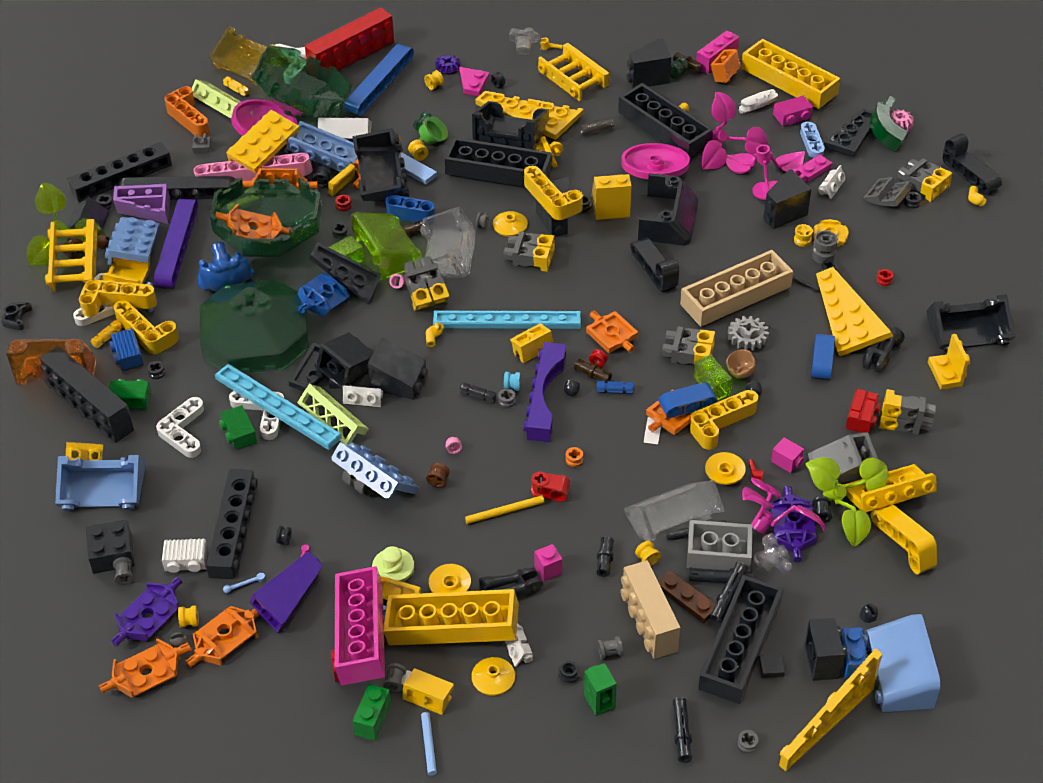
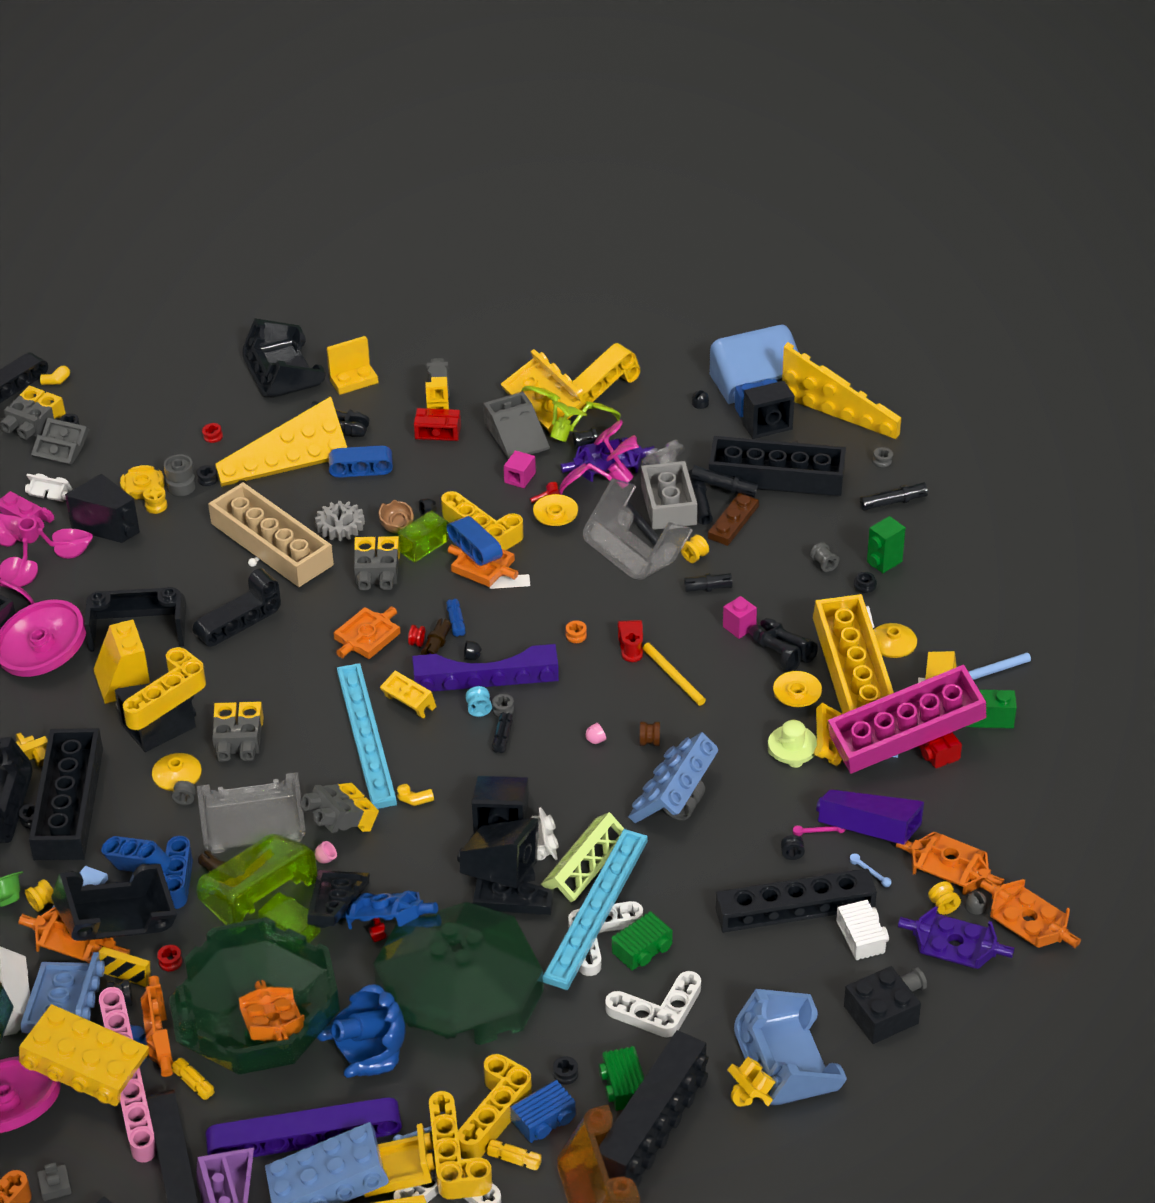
camera: 105 degrees left, 5 degrees down
tan brick [620,560,680,659] -> none
none -> blue beam [101,836,170,872]

